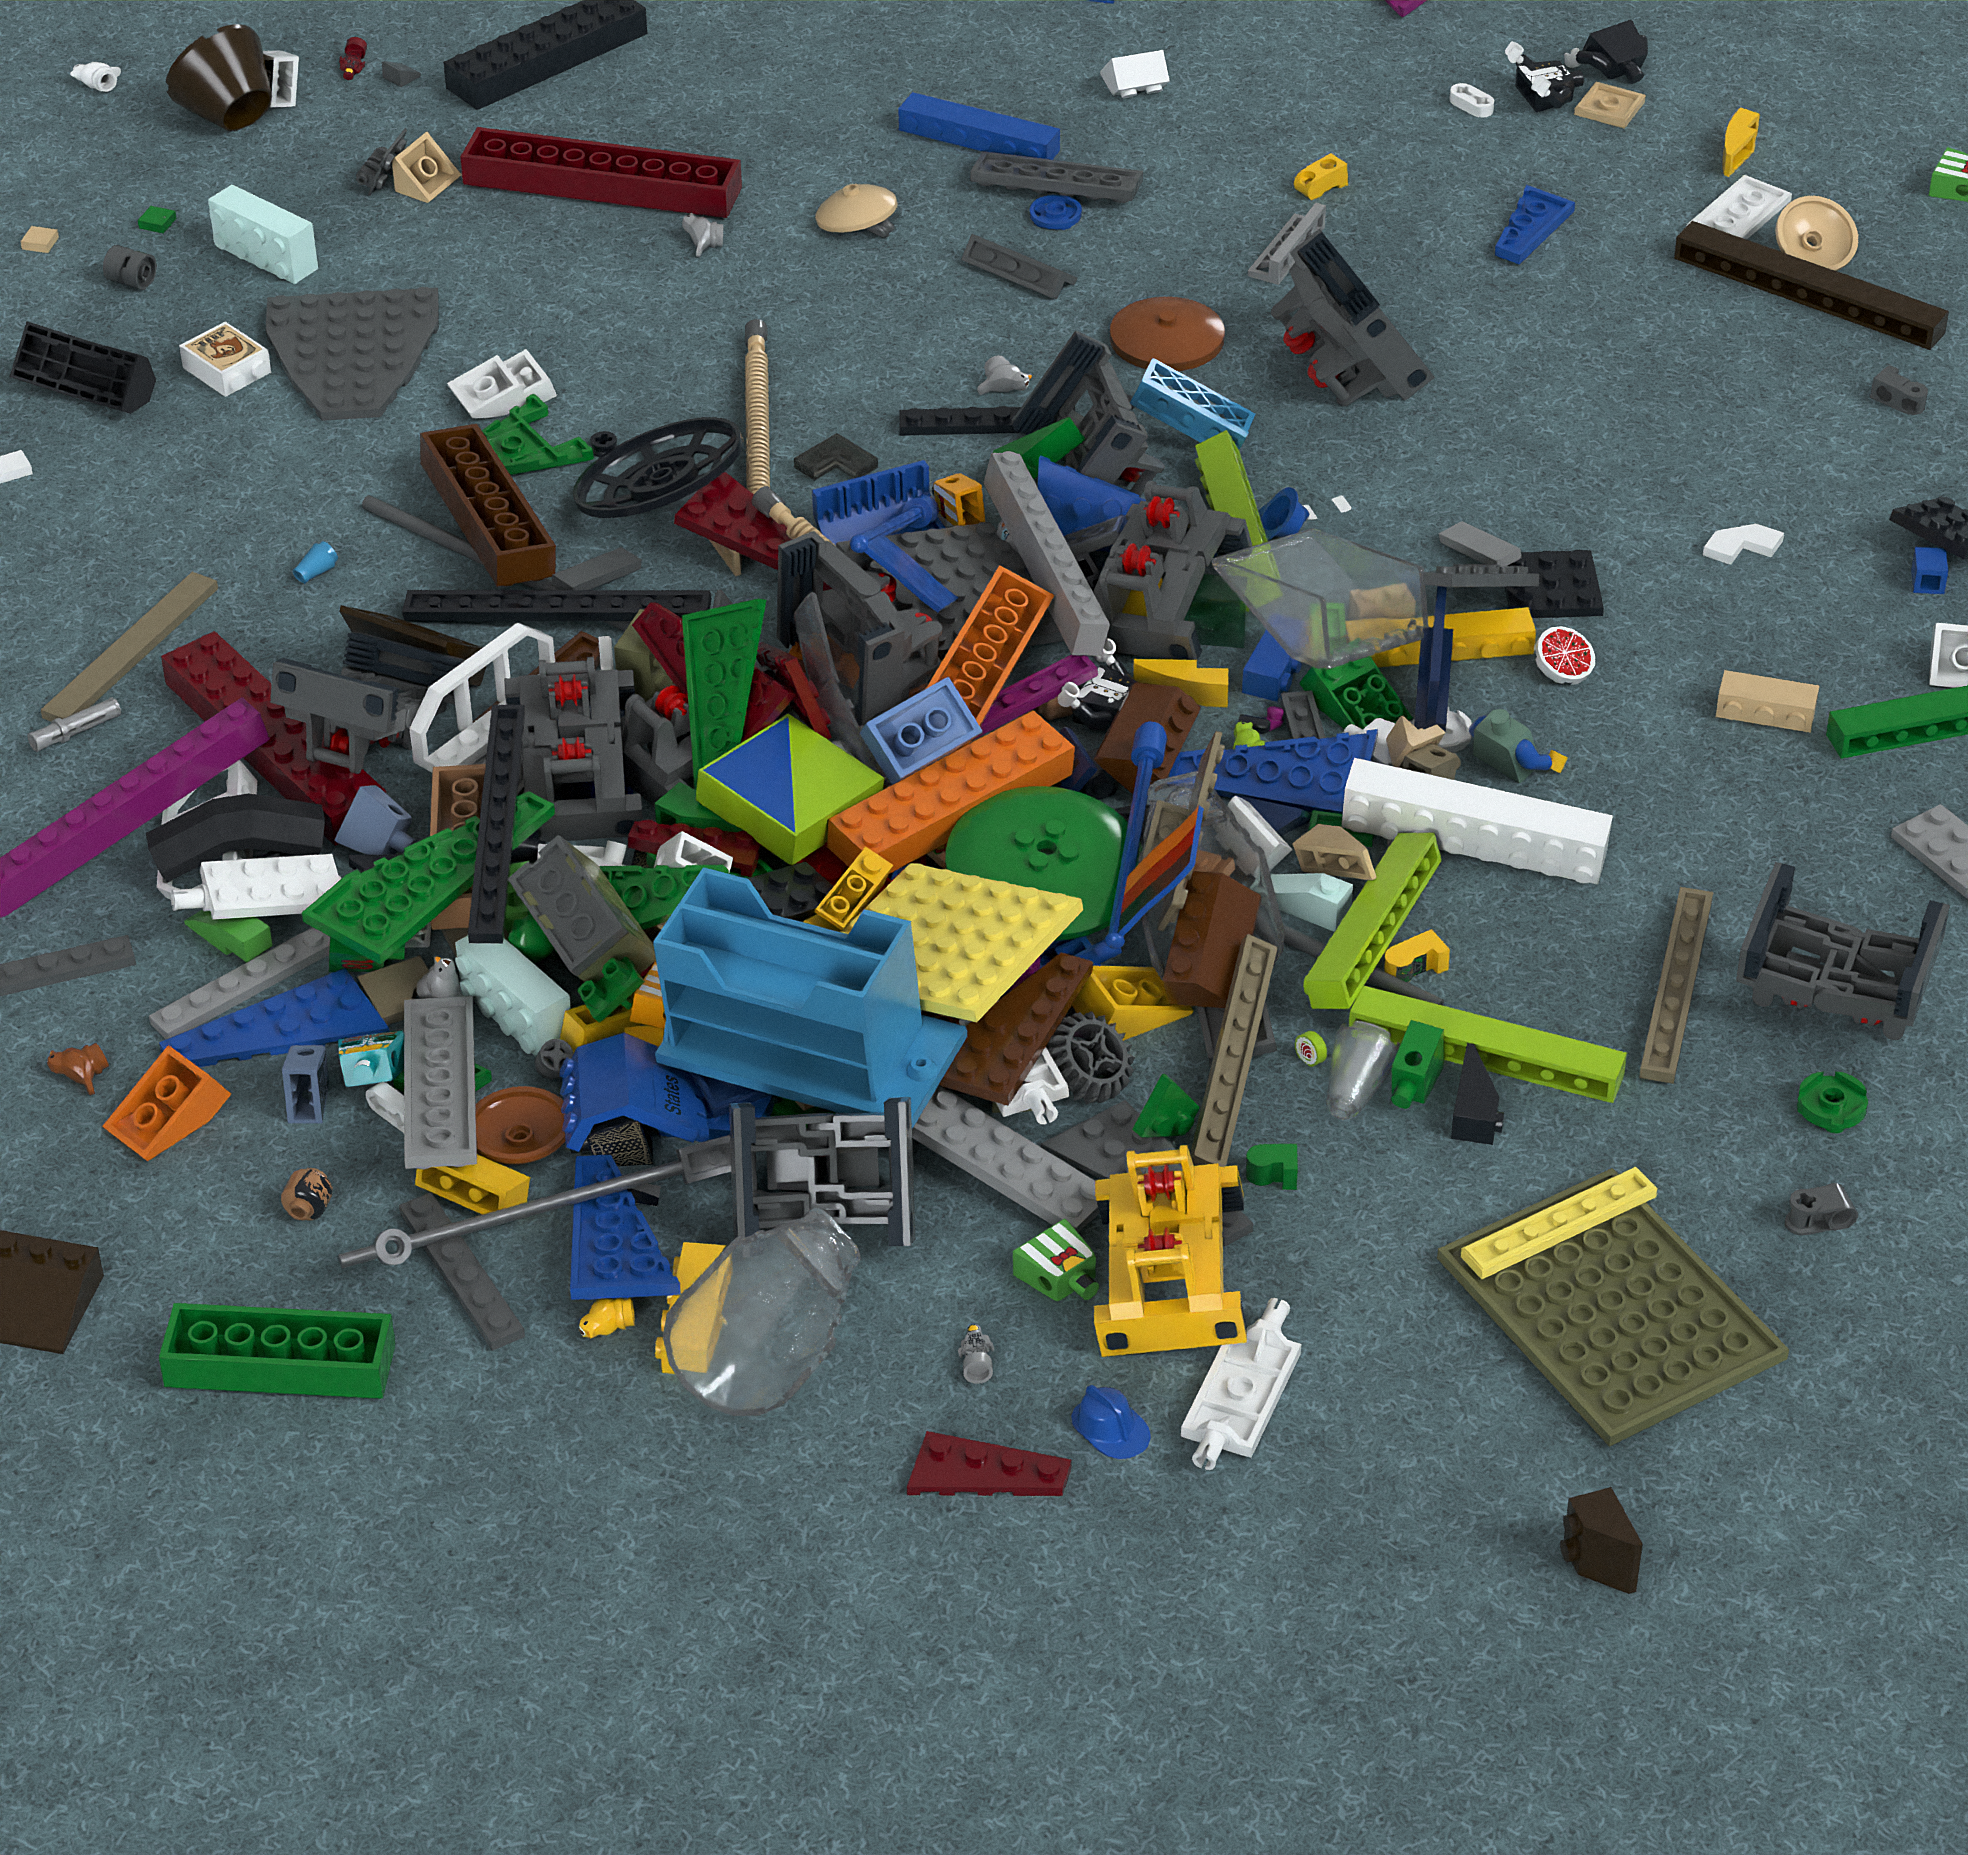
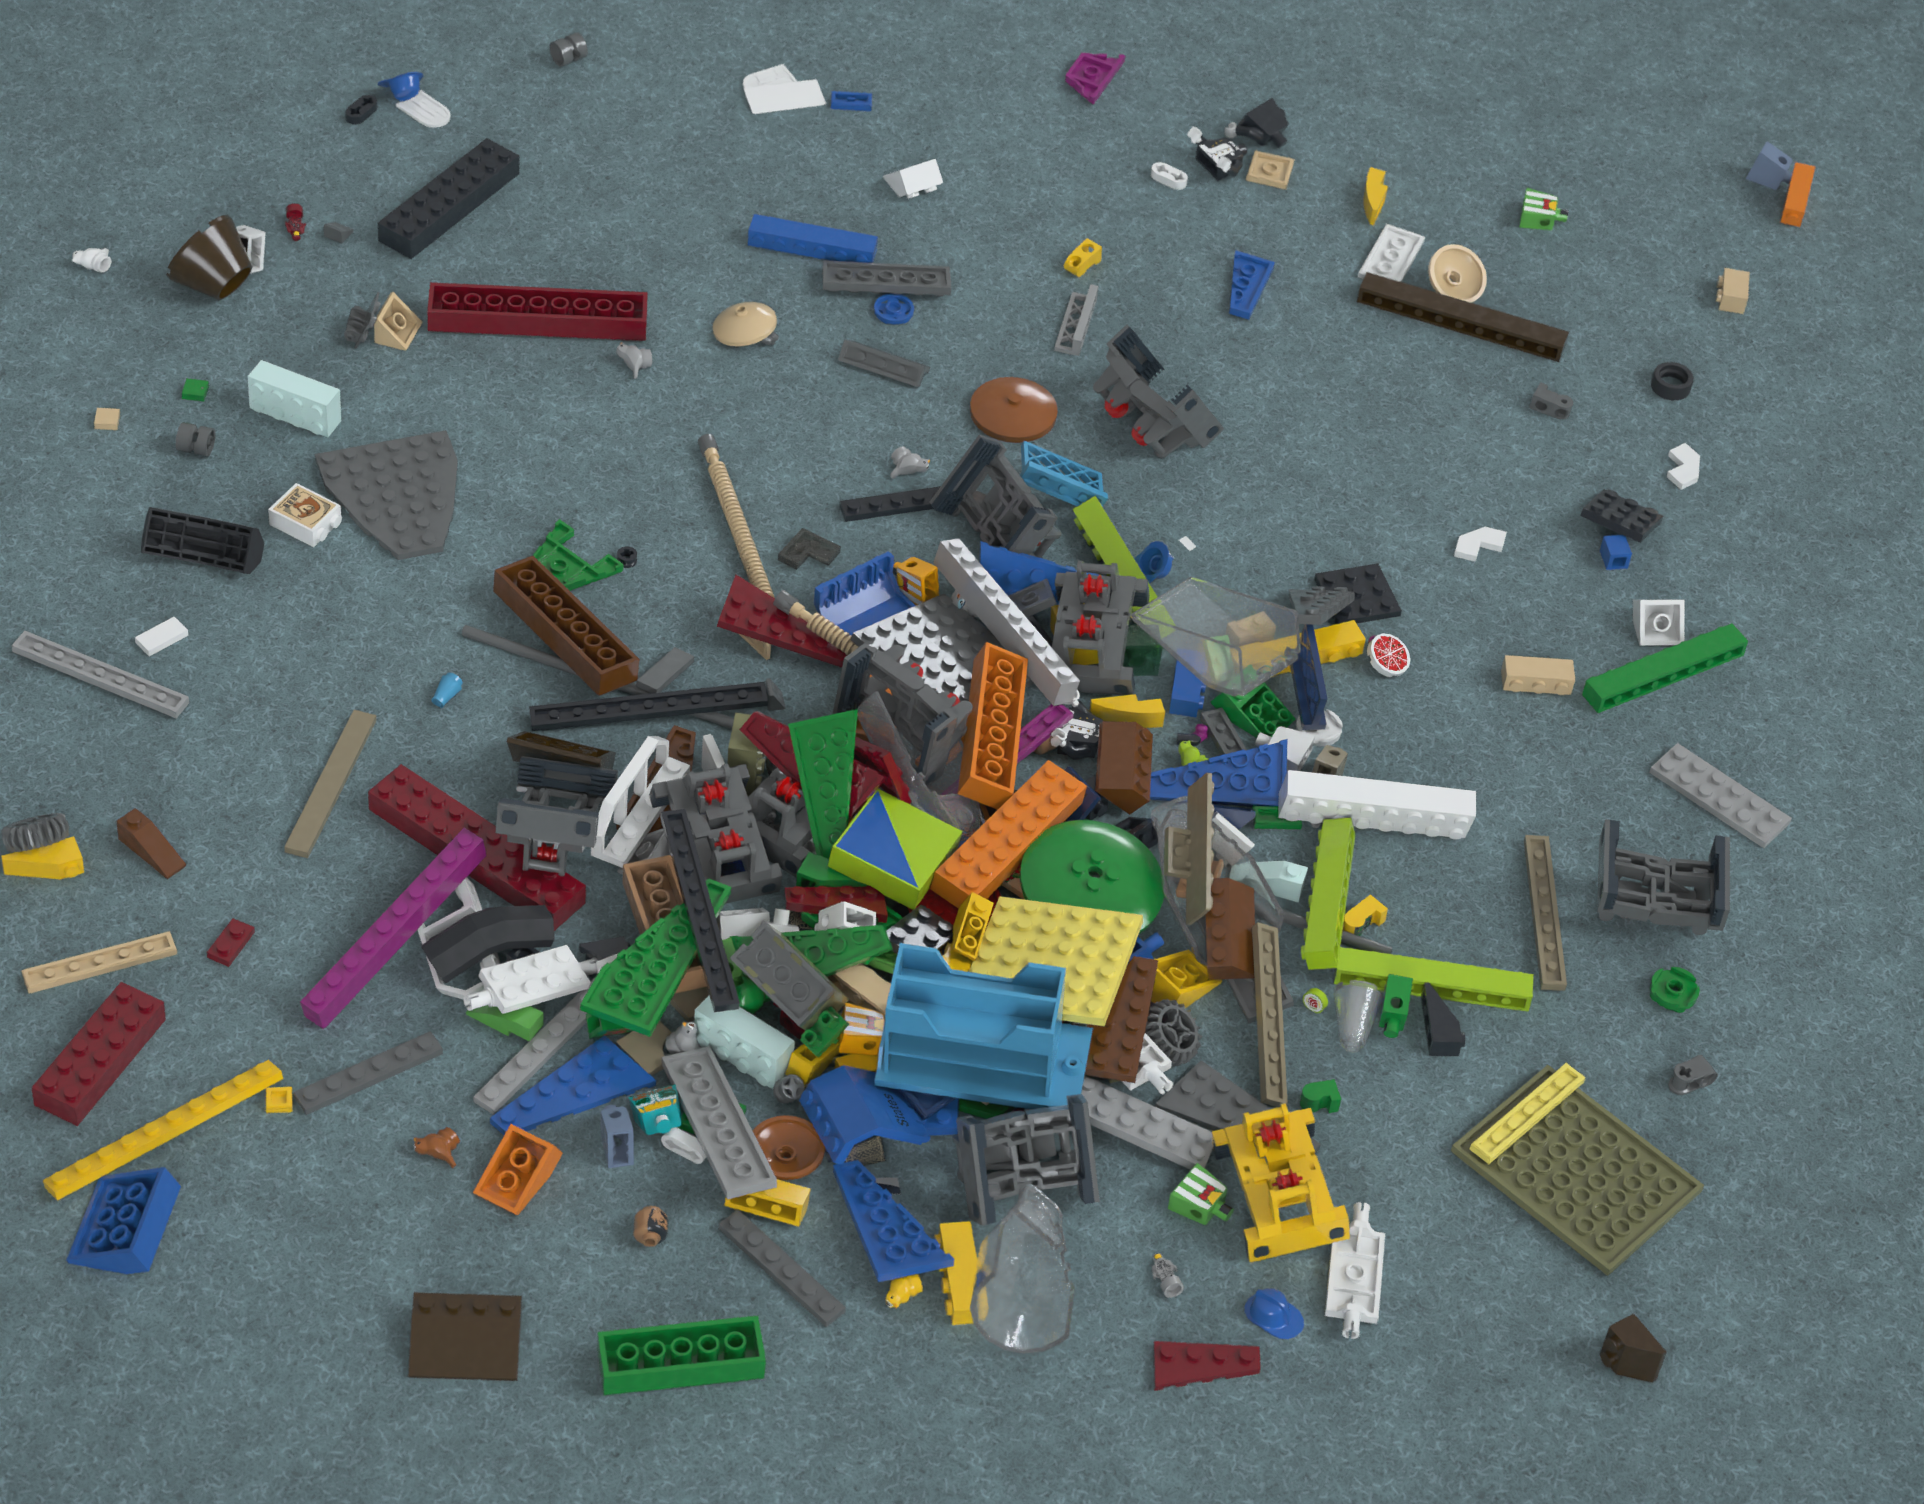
camera: 20 degrees left, 5 degrees up
light grey pin [27,697,121,752] -> none
sand blue torso [334,785,418,855] -> none
flat silver bar [338,1135,731,1268] -> none
white slope [447,349,557,418] -> none
black dish [573,417,744,518] -> none
blue flag [850,495,959,613] -> none
medium blue slope [860,676,983,785] -> none
green slope [993,417,1085,480] -> none
flag [1105,721,1204,949] -> none
green wing [1132,1074,1200,1138] -> none
tan slope [1292,824,1376,880] -> none
tan slope [1386,716,1446,768] -> none
light grey tile [1439,521,1522,566] -> none
sand green torso [1469,709,1568,783] -> none

